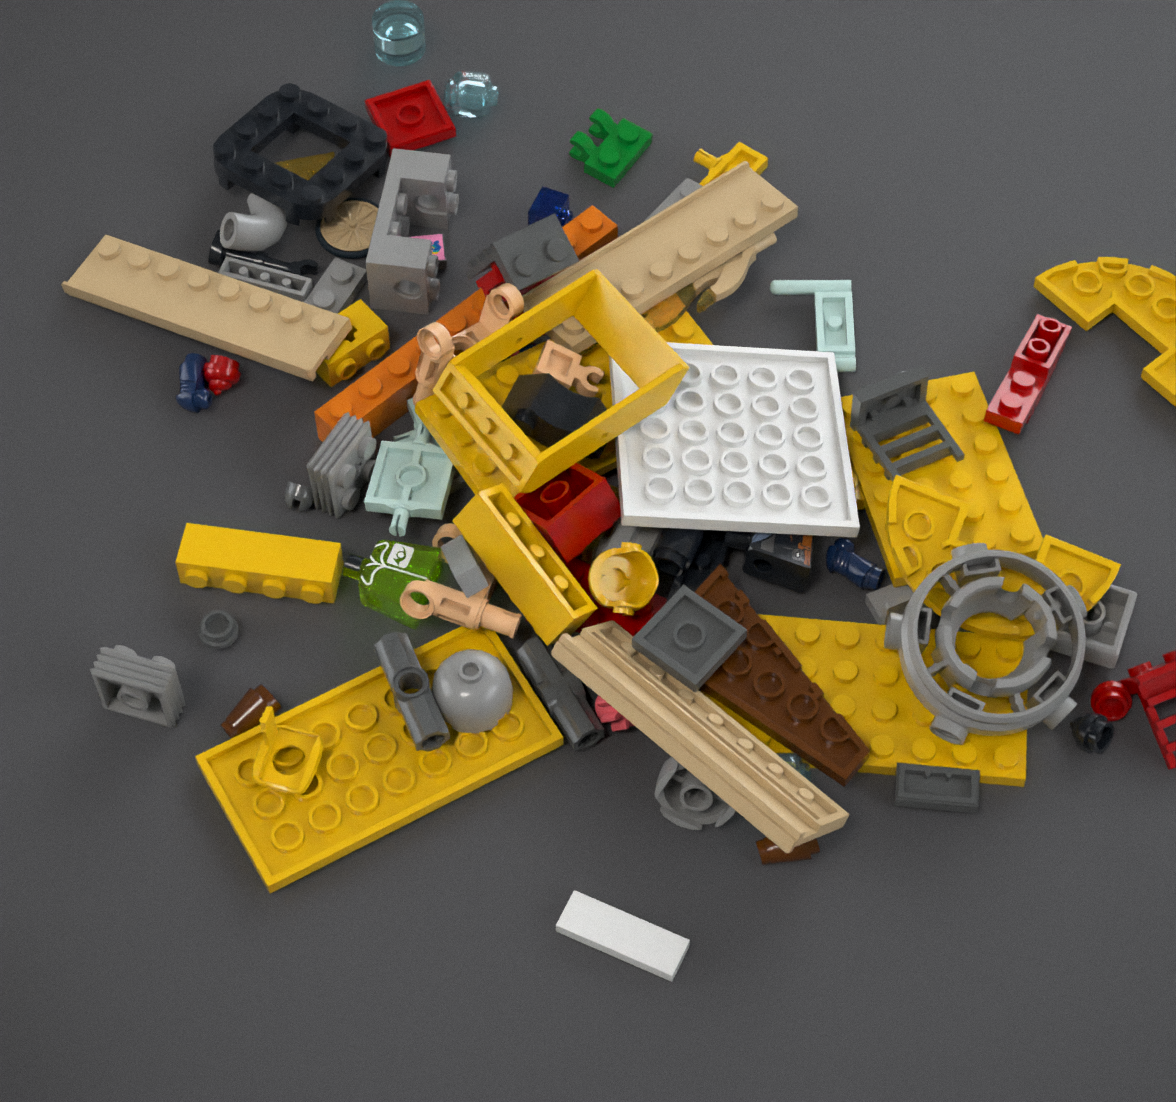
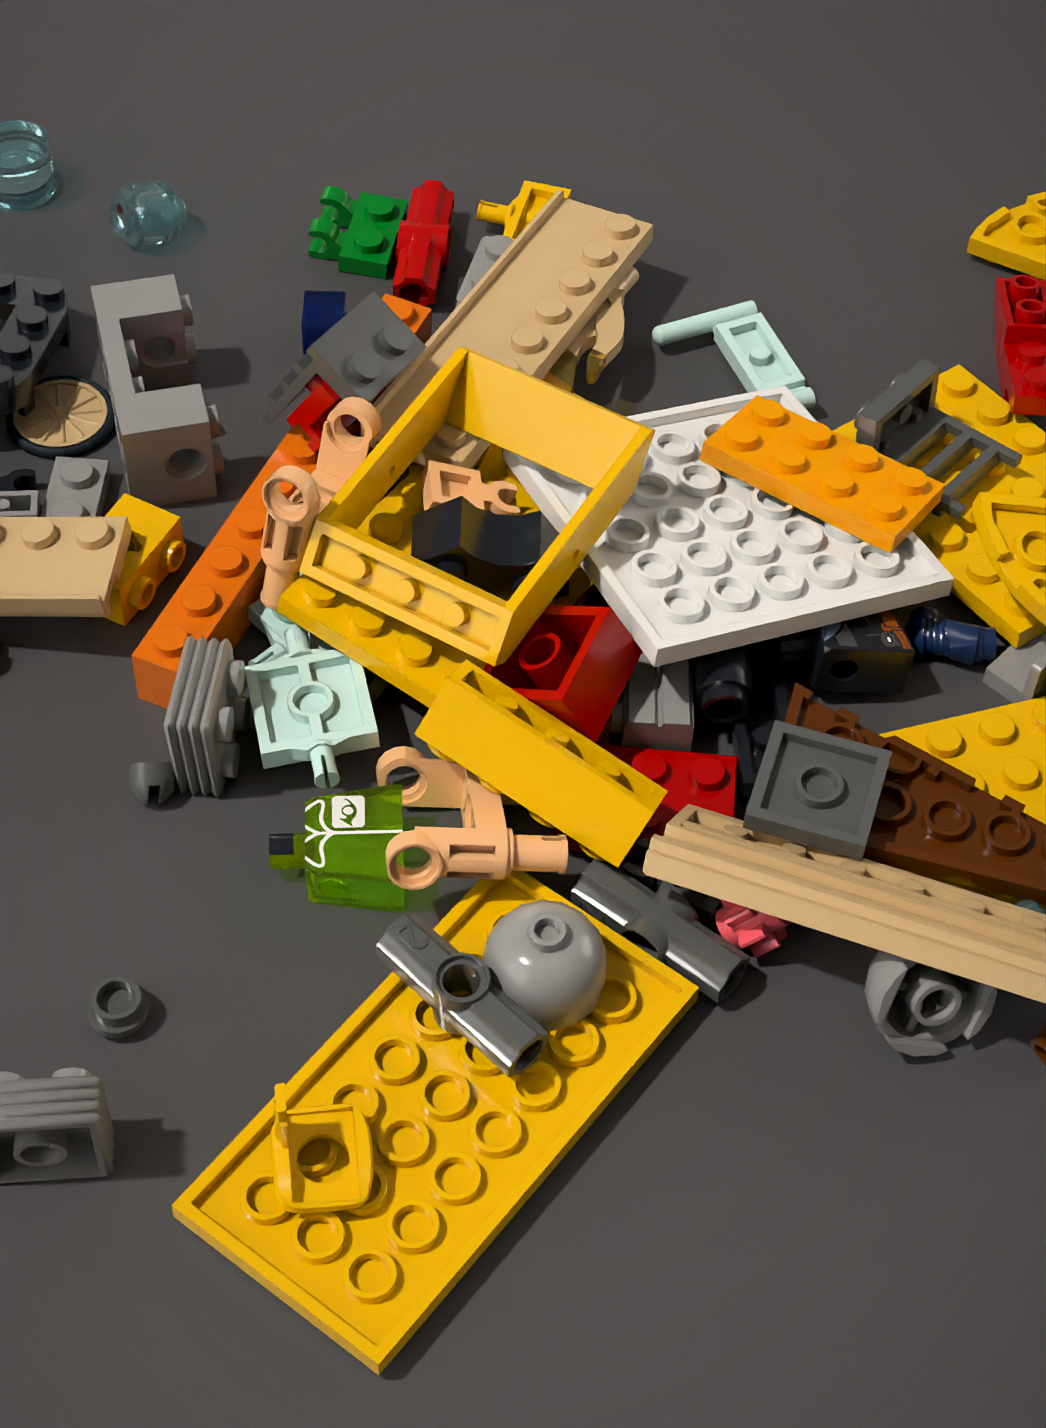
camera: 25 degrees left, 5 degrees down
yellow brick [175,523,344,604] -> none
reddish brown cone [220,684,282,738] -> none
red plate [364,79,456,158] -> none
light grey piece [441,534,489,598] -> none
white tile [556,890,690,982] -> none
yellow cap [588,542,659,616] -> none
none -> red piece [393,180,454,307]
none -> light orange plate [700,395,945,554]

